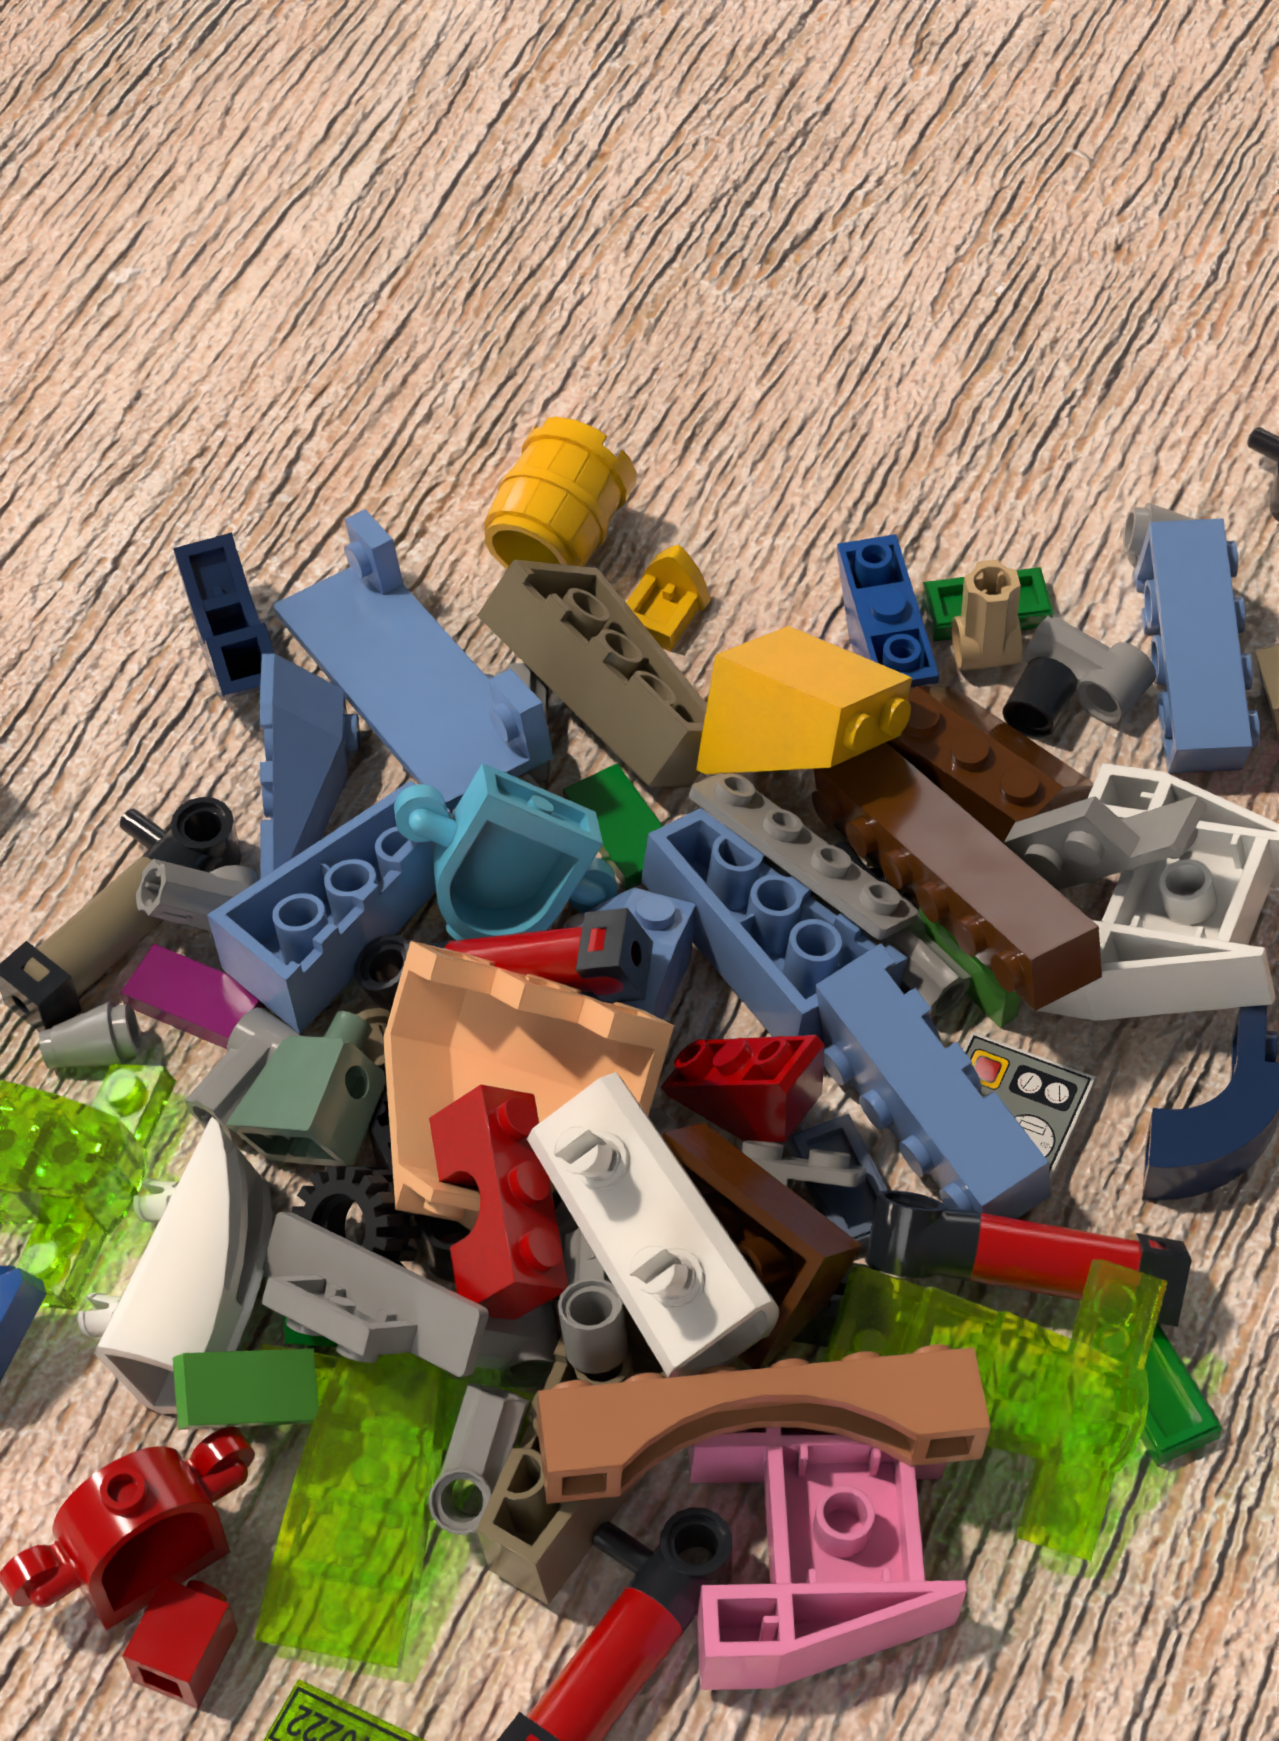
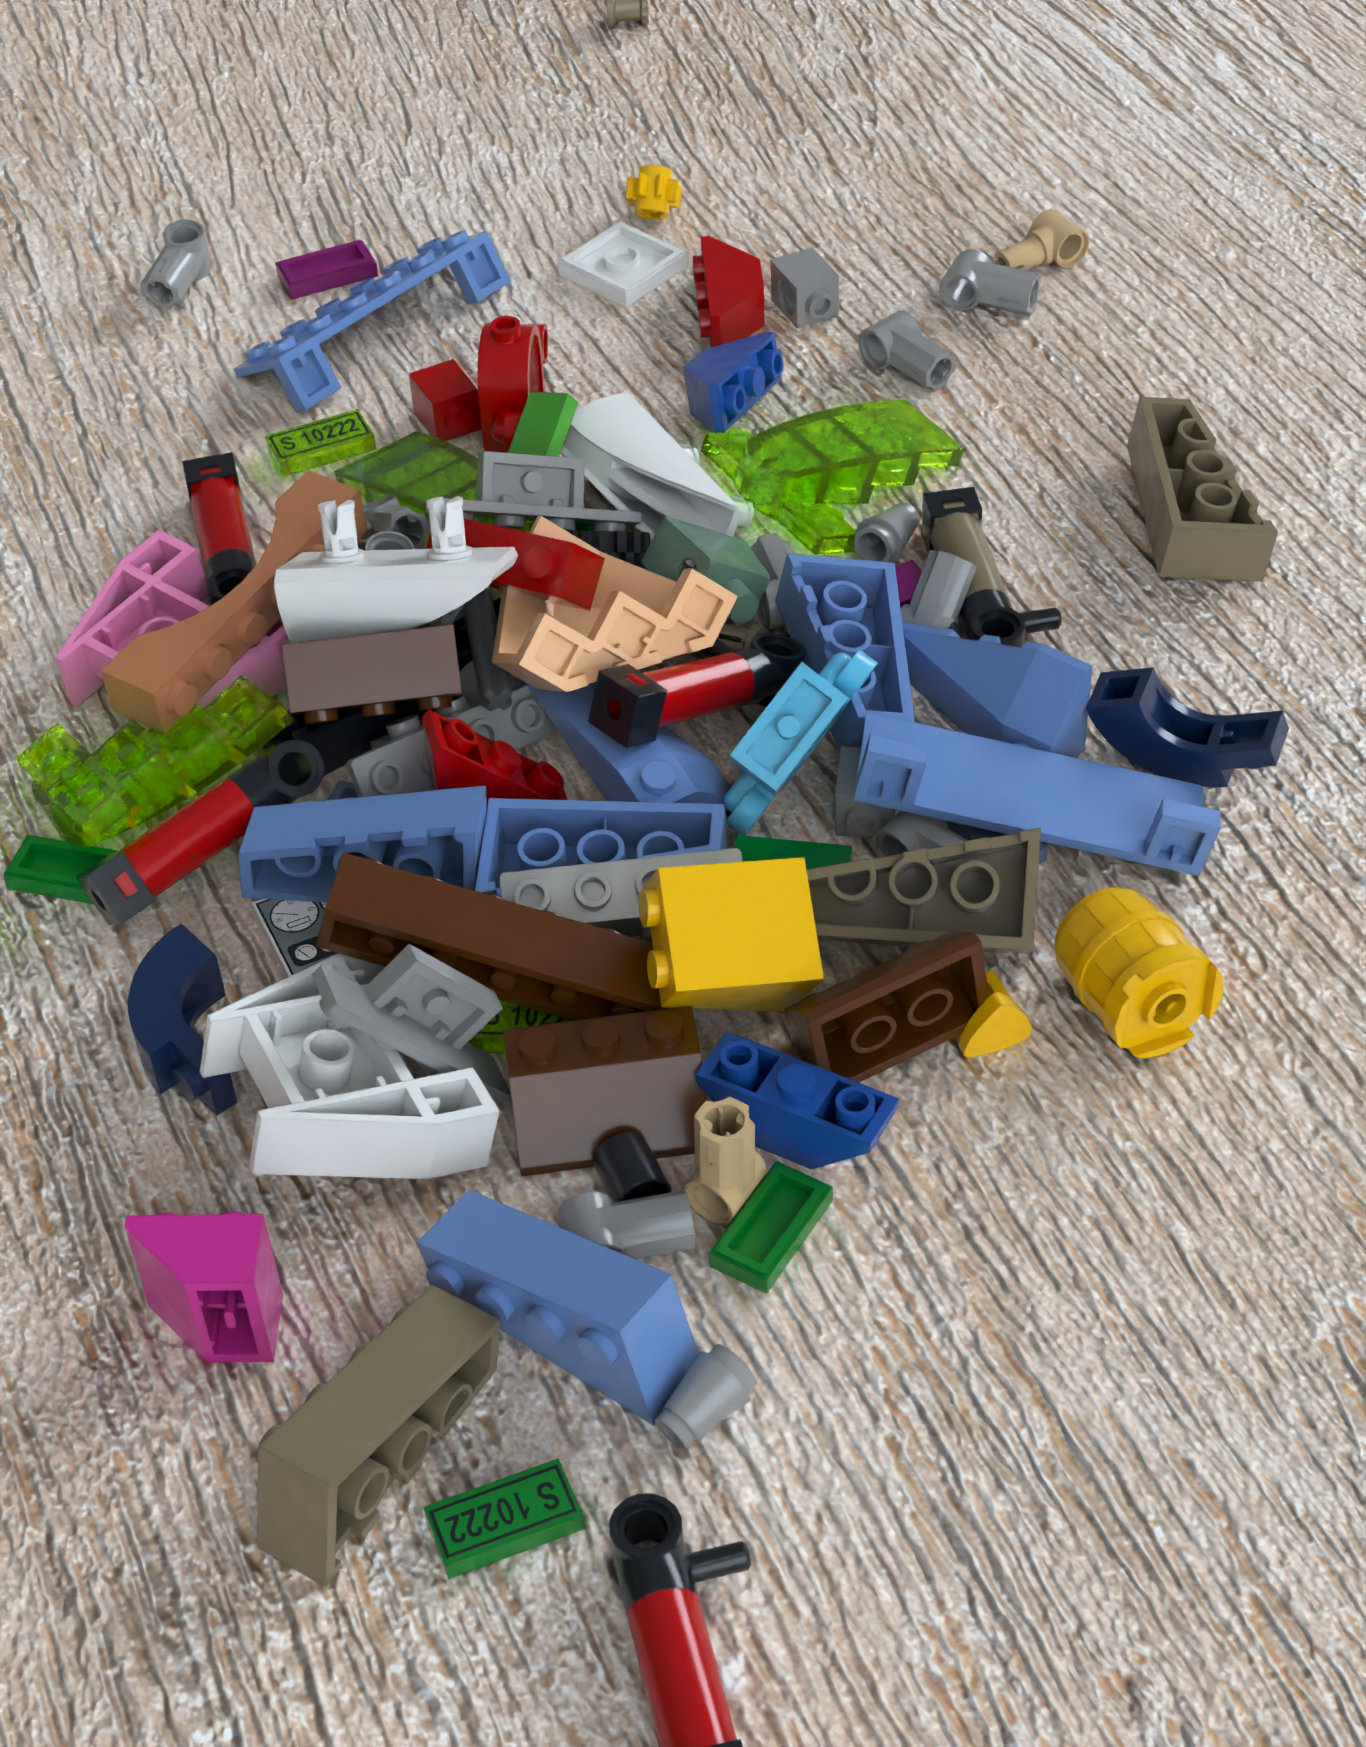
camera: 130 degrees right, 10 degrees down
none -> reddish brown slope [784,931,989,1083]

